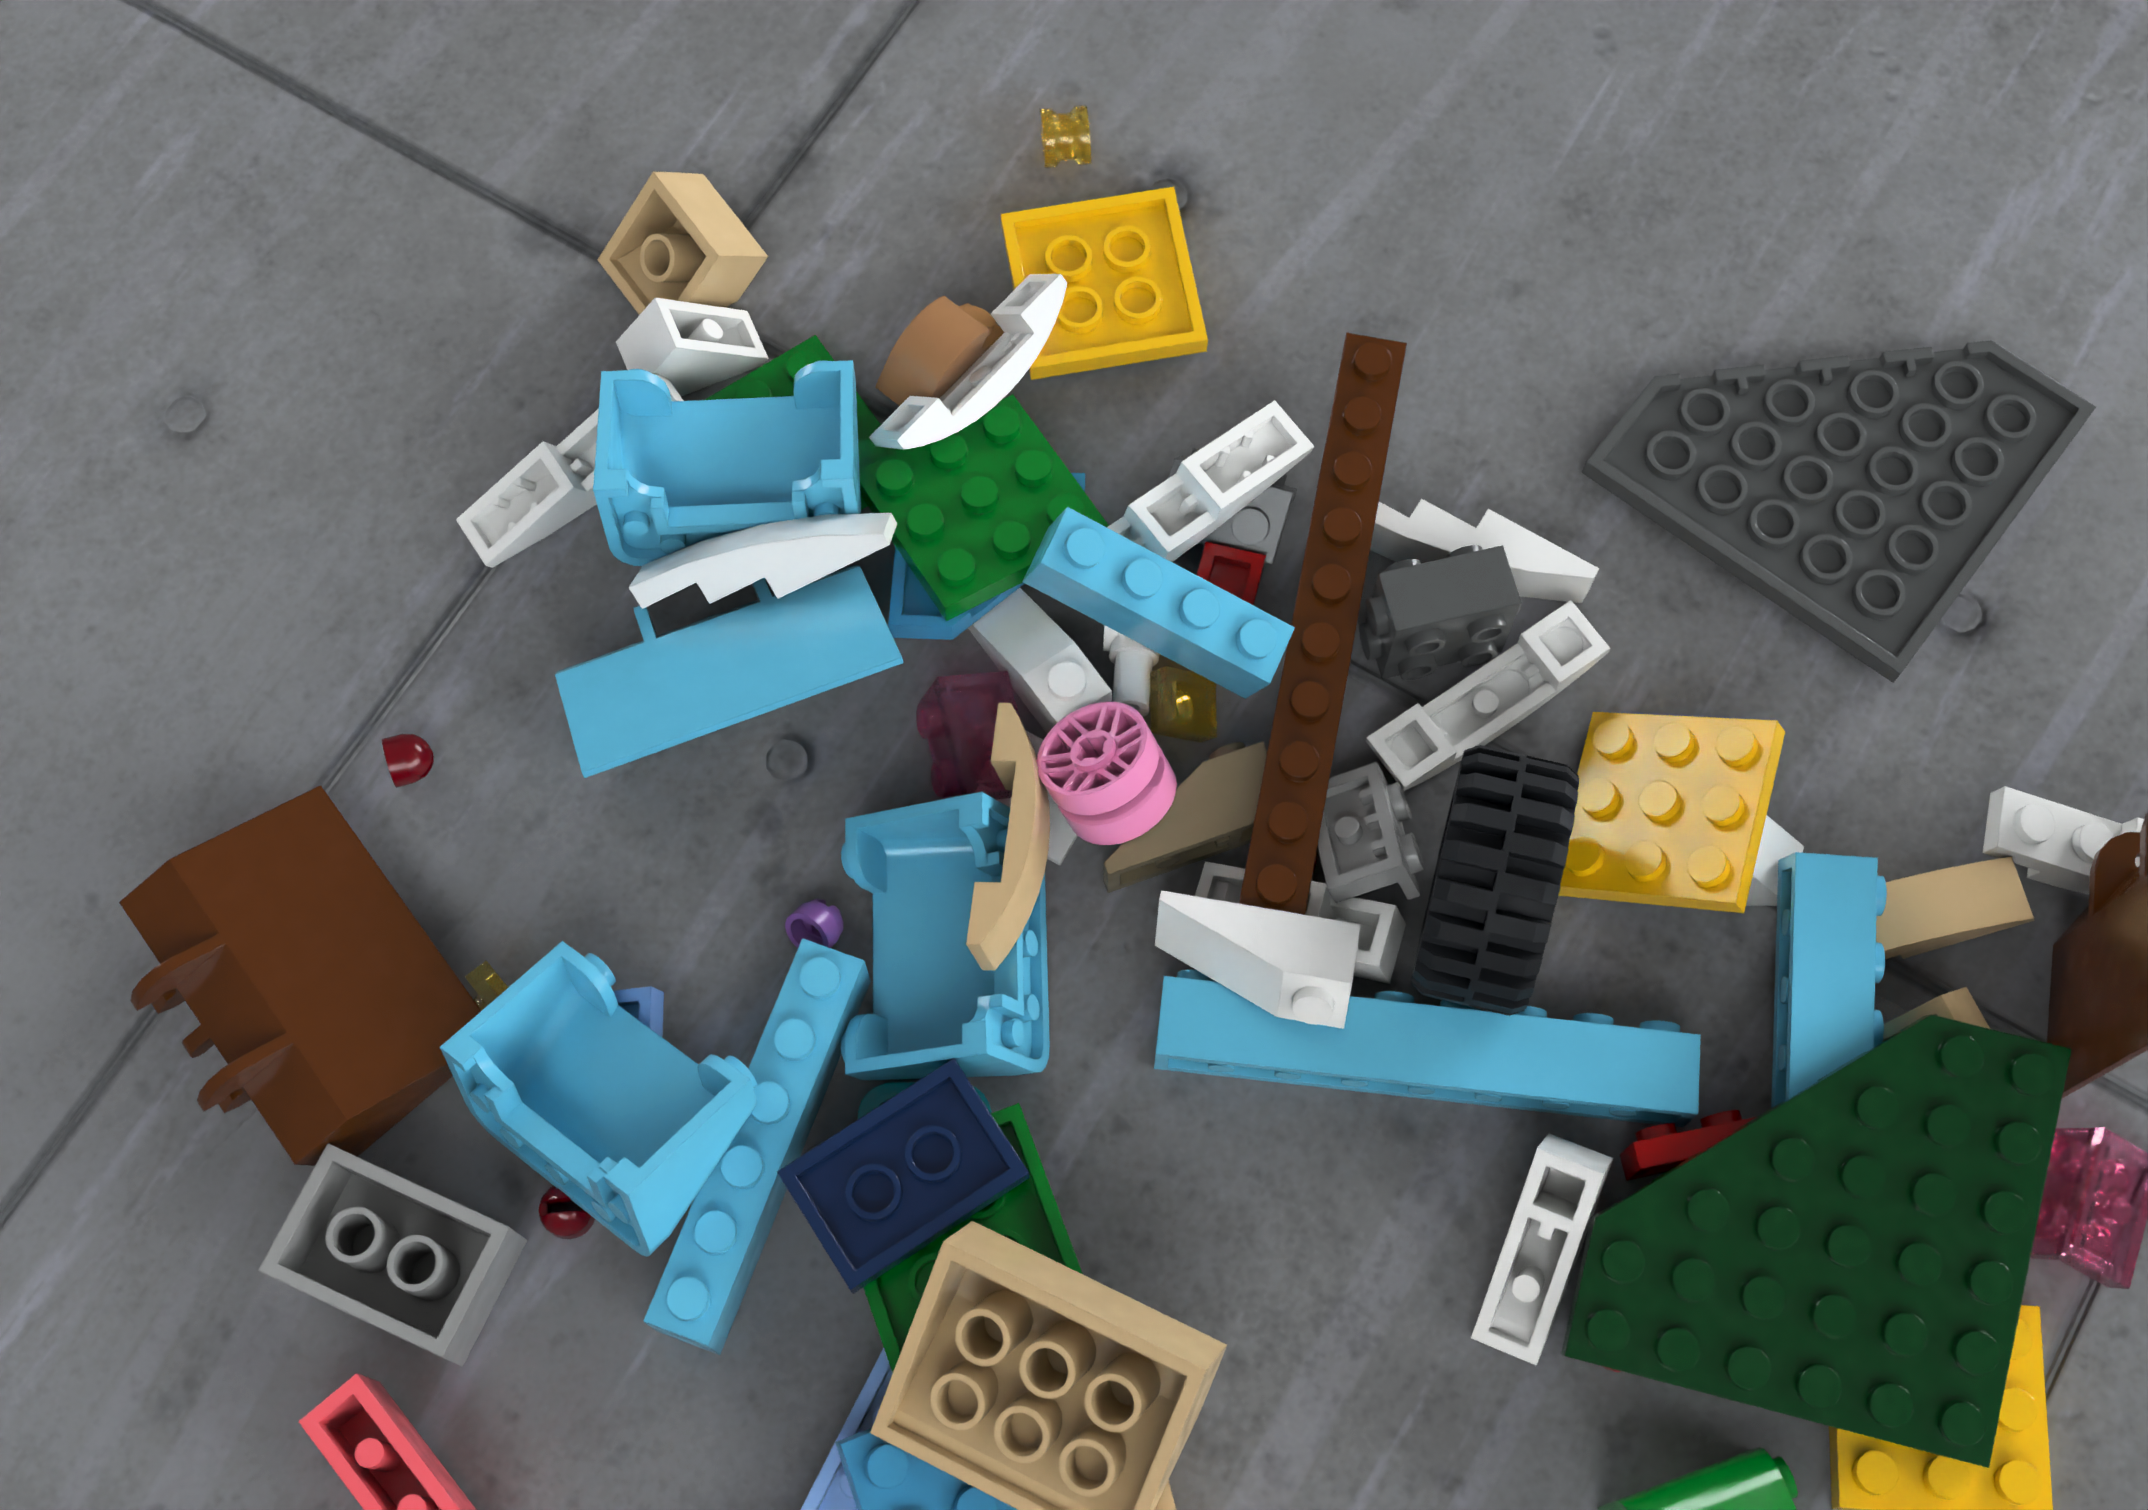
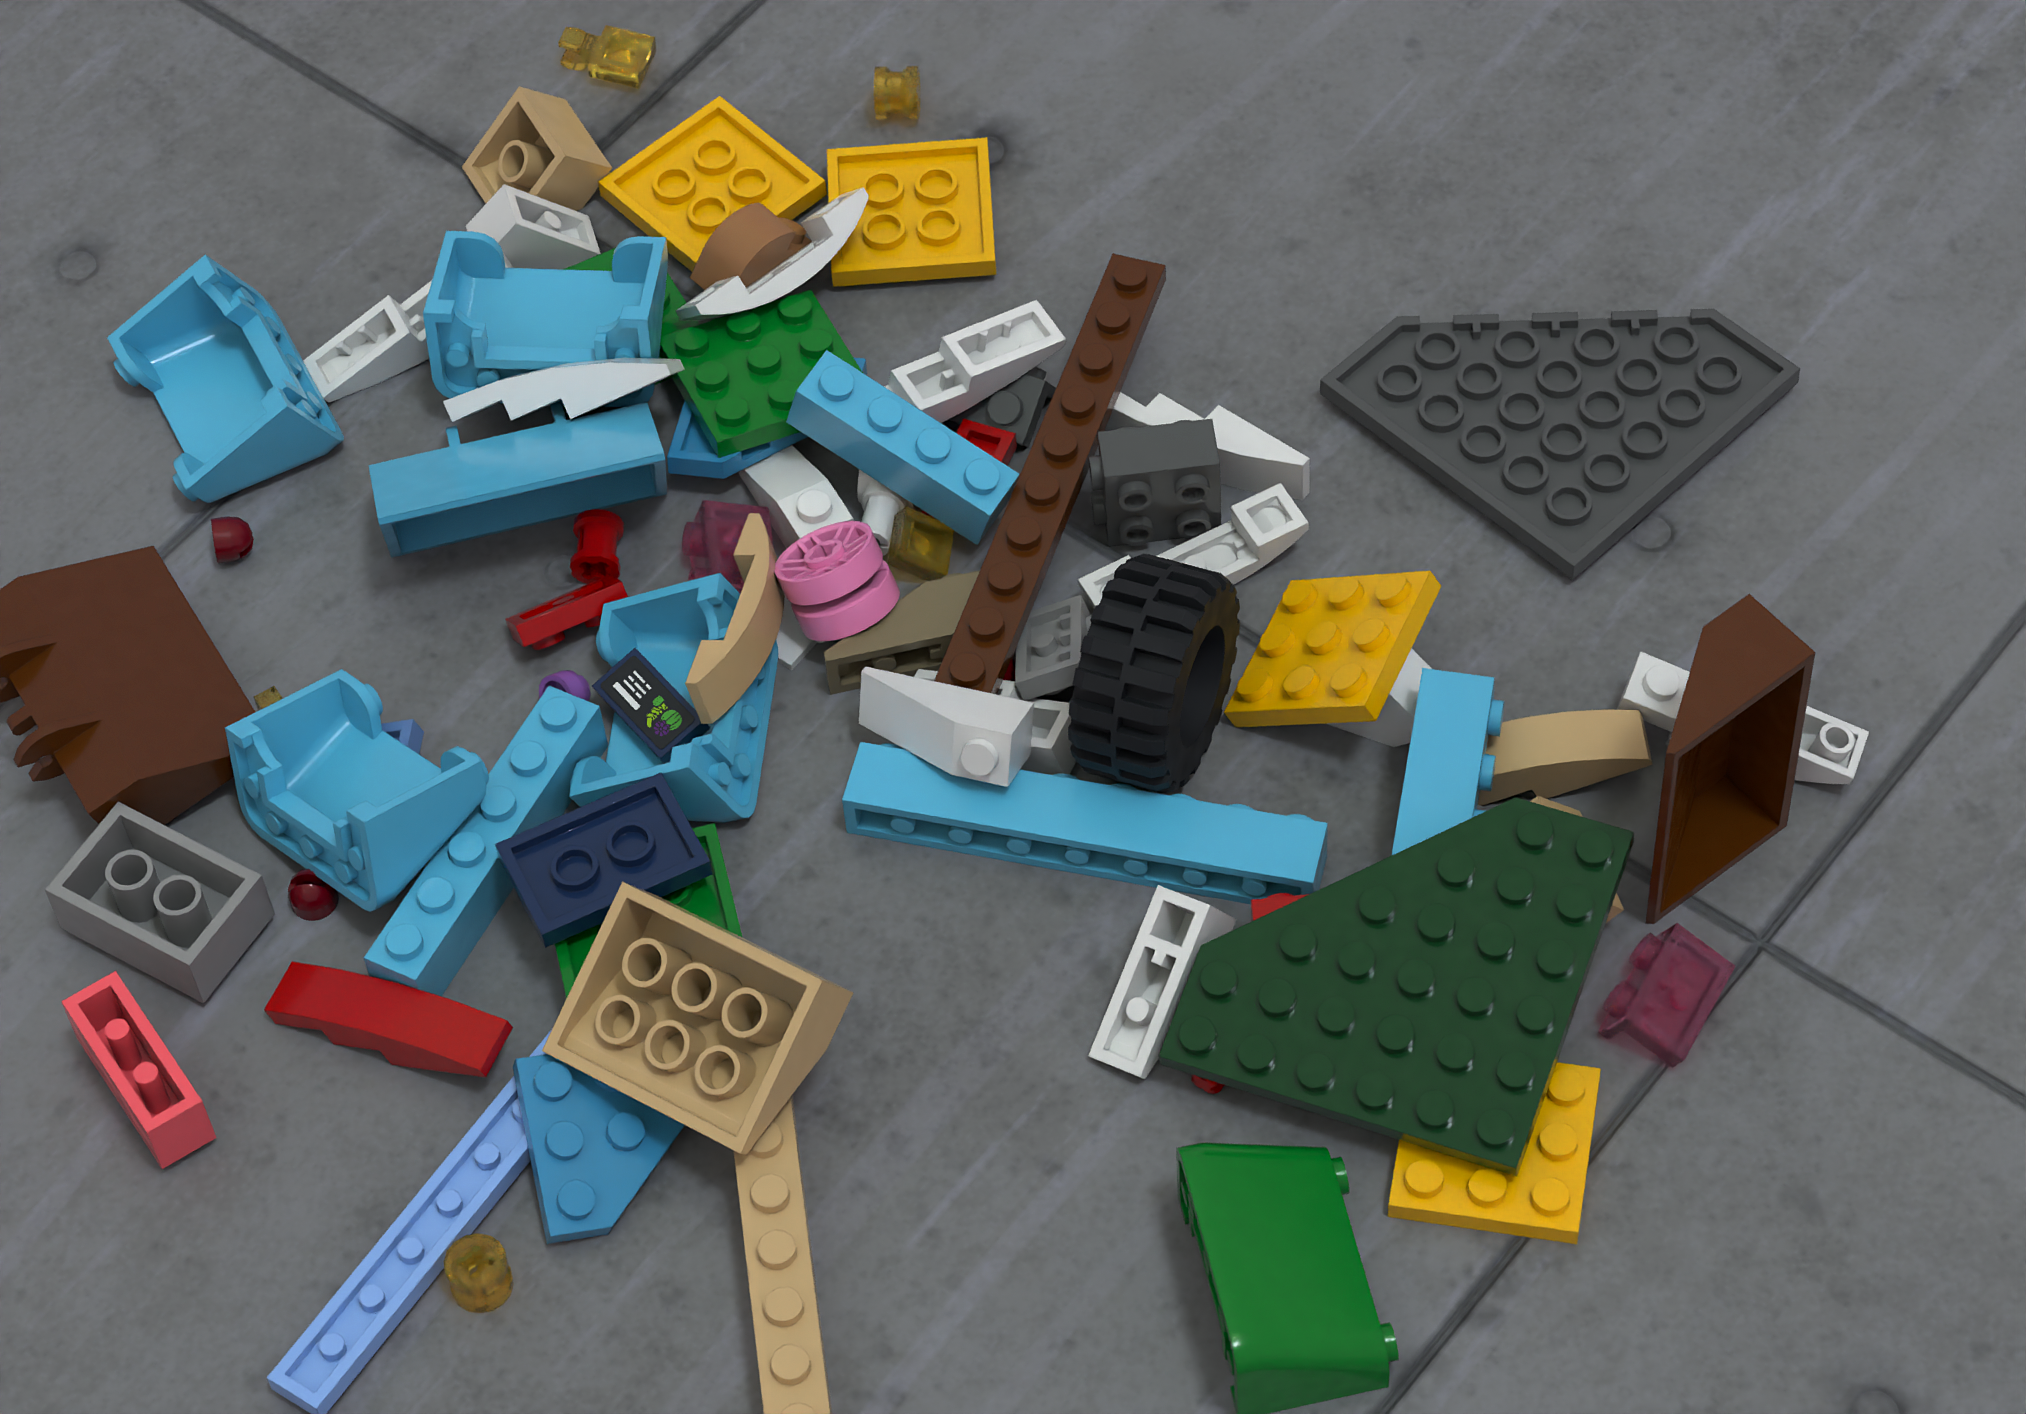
camera: 10 degrees right, 15 degrees down
none -> medium azure windscreen [107,255,344,503]
none -> red slope [264,961,513,1077]
none -> red plate [505,575,628,650]
none -> clear yellow plate [558,25,656,89]
none -> red bush [570,509,624,584]
none -> tile [592,648,710,764]
none -> yellow plate [598,96,827,272]

